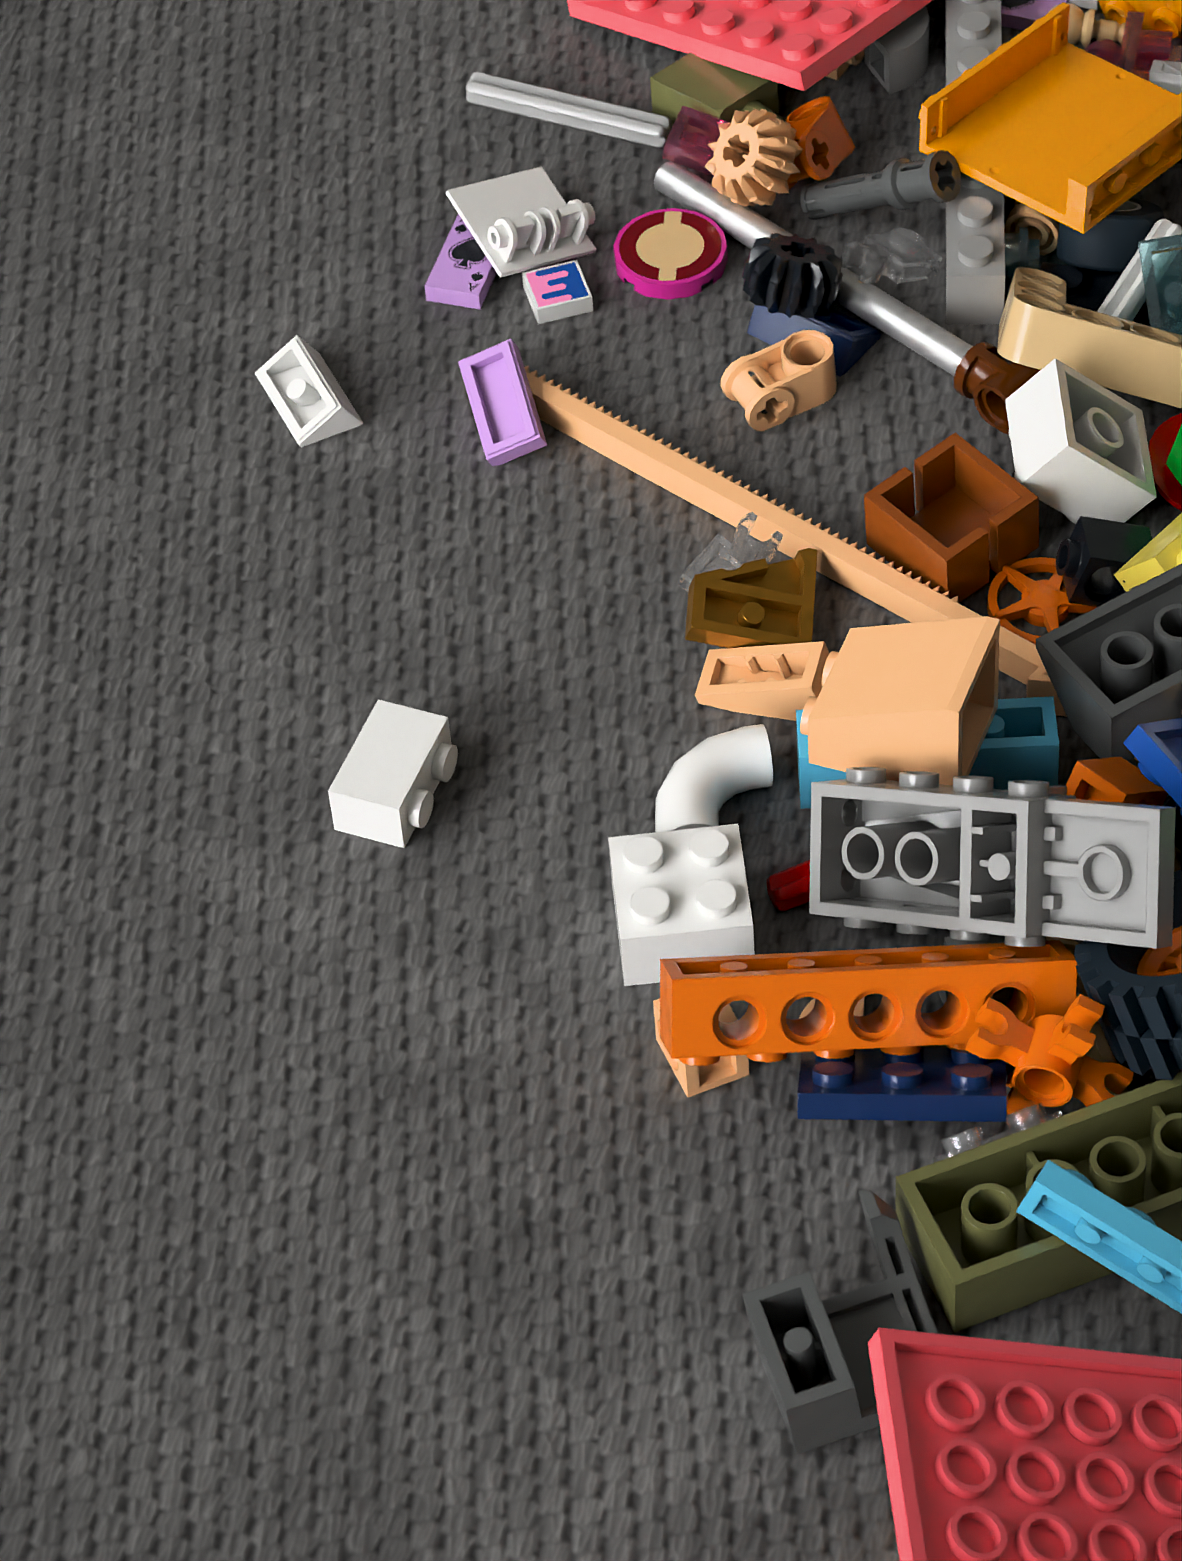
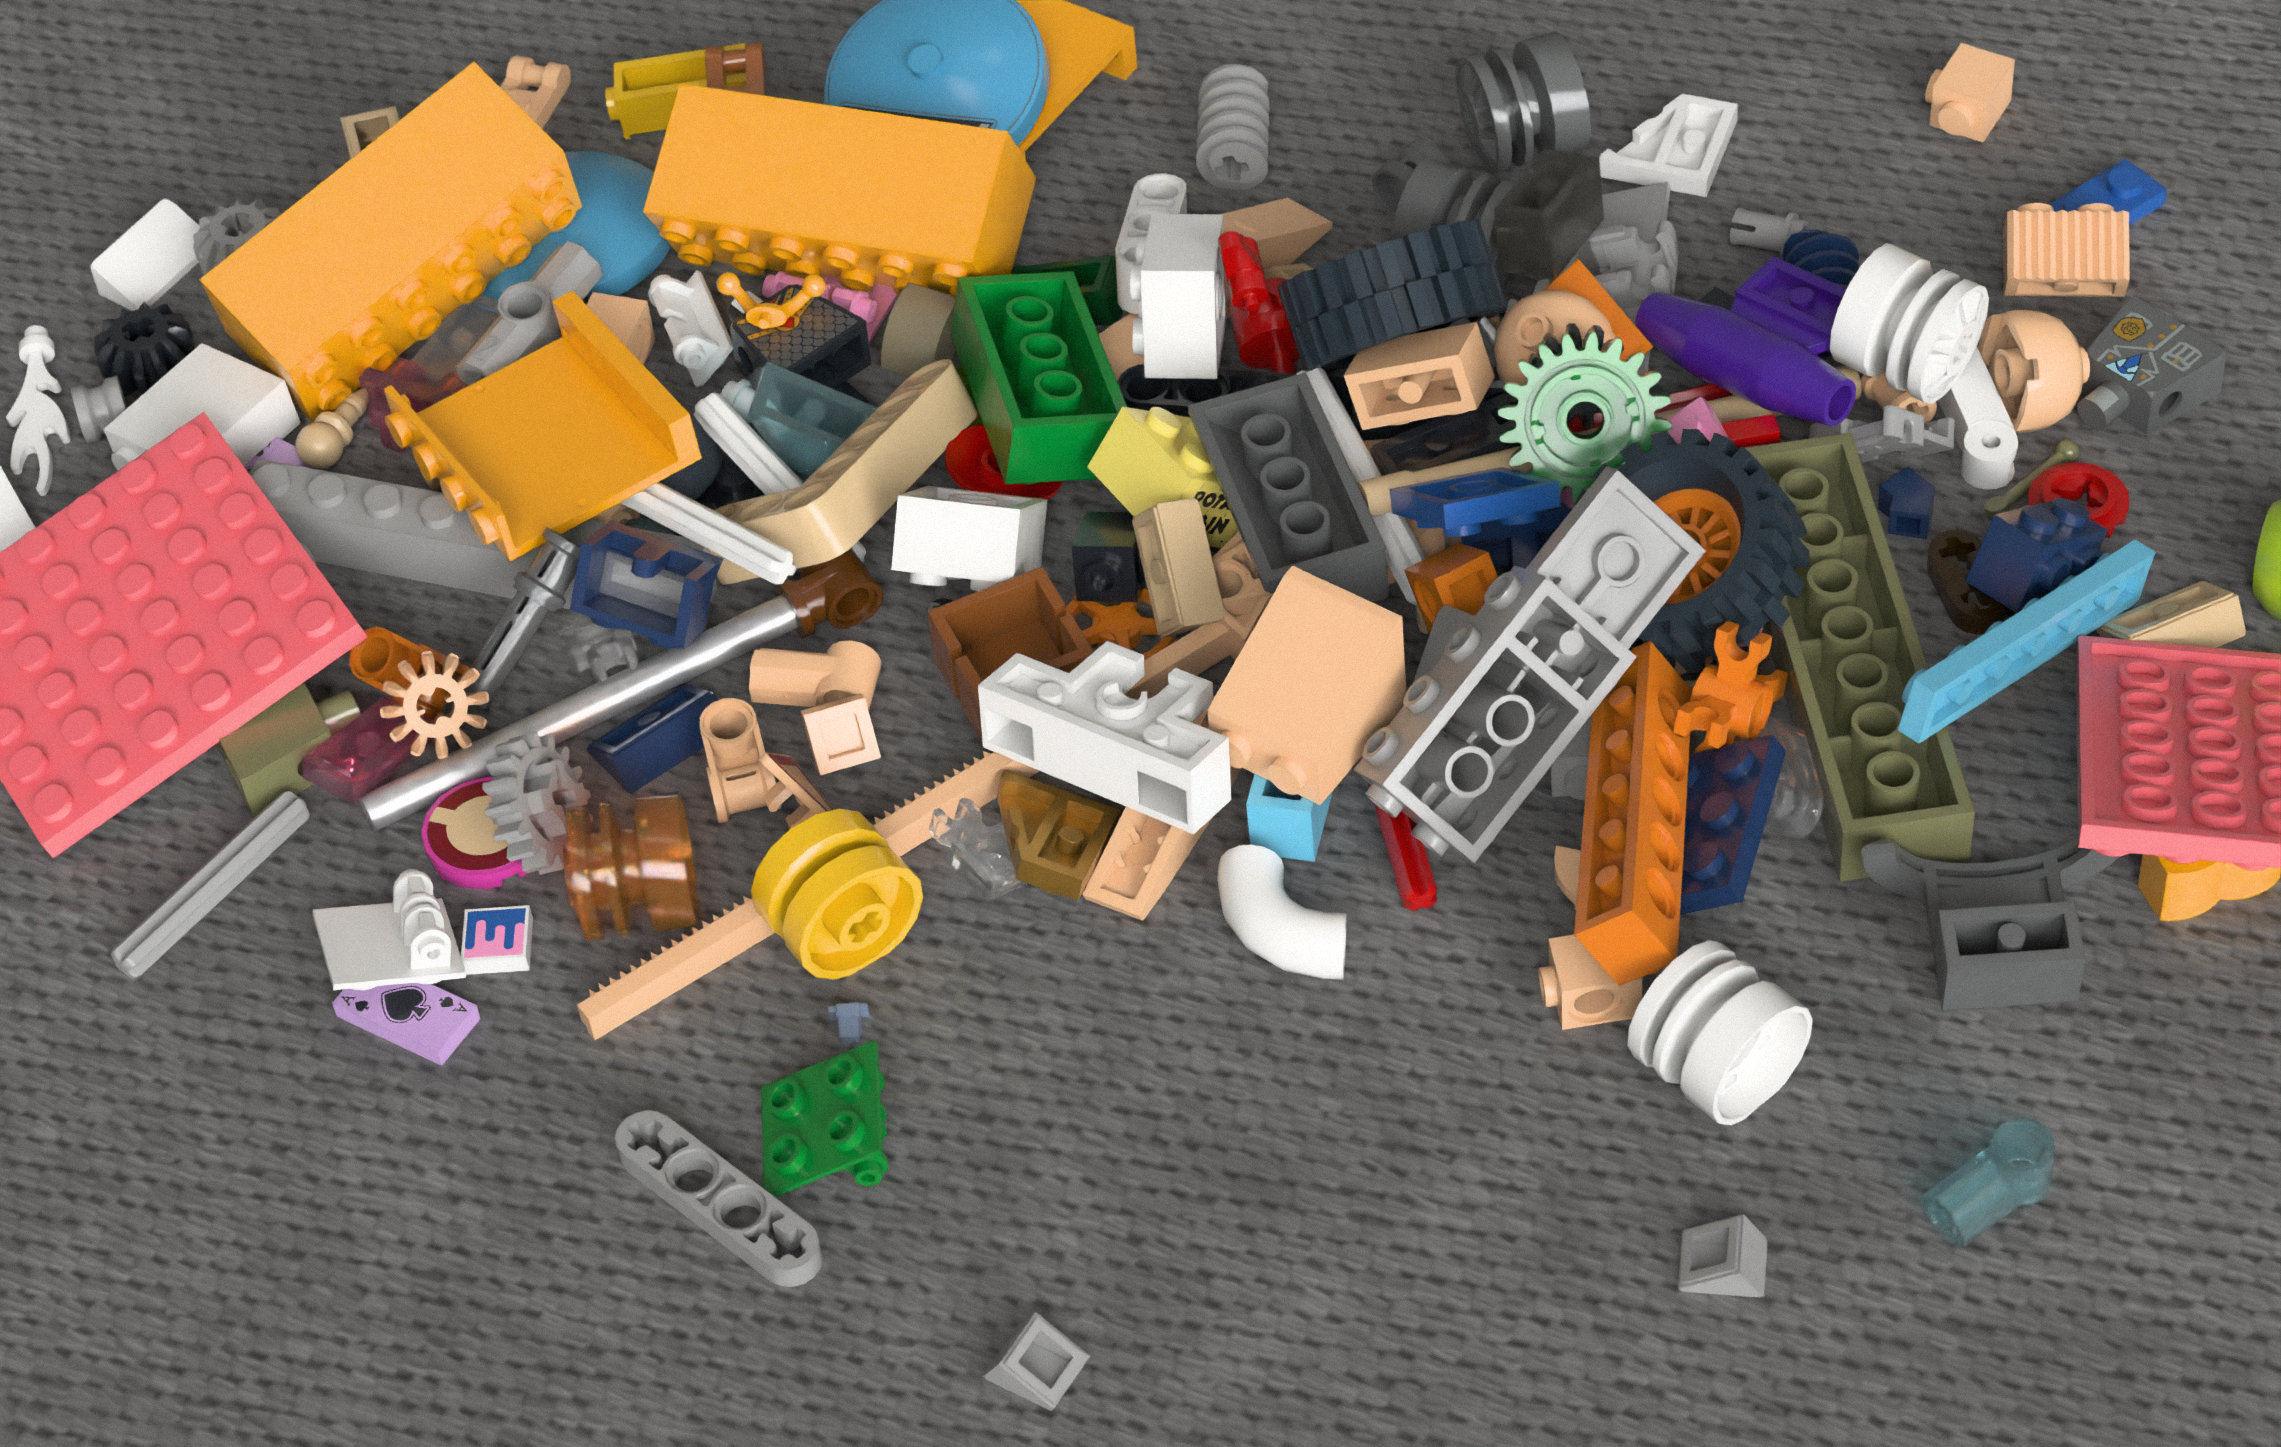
camera: 75 degrees left, 0 degrees up
white slope [255,335,364,447] -> none
white brick [328,699,458,848] -> none
lavender tile [458,339,547,466] -> none
white brick [608,824,755,986] -> none
black gear [742,233,843,319] -> none
none -> light grey gear [482,732,593,875]
none -> clear orange wheel [563,792,700,942]
none -> dark blue window [570,520,724,649]
none -> light grey beam [615,1110,823,1287]
none -> white axle [620,482,797,585]
none -> light nougat piece [749,640,882,711]
none -> yellow wheel [751,808,923,980]
none -> light nougat piece [759,752,834,829]
none -> green hinge [761,1040,888,1197]
none -> light nougat plate [800,693,881,776]
none -> sand blue piece [828,1002,870,1044]
none -> white piece [978,641,1231,834]
none -> light grey slope [983,1312,1090,1411]
none -> tan slope [1132,498,1225,638]
none -> white wheel [1627,940,1813,1125]
none -> light grey slope [1678,1214,1767,1297]
none -> clear light blue piece [1922,1118,2055,1248]

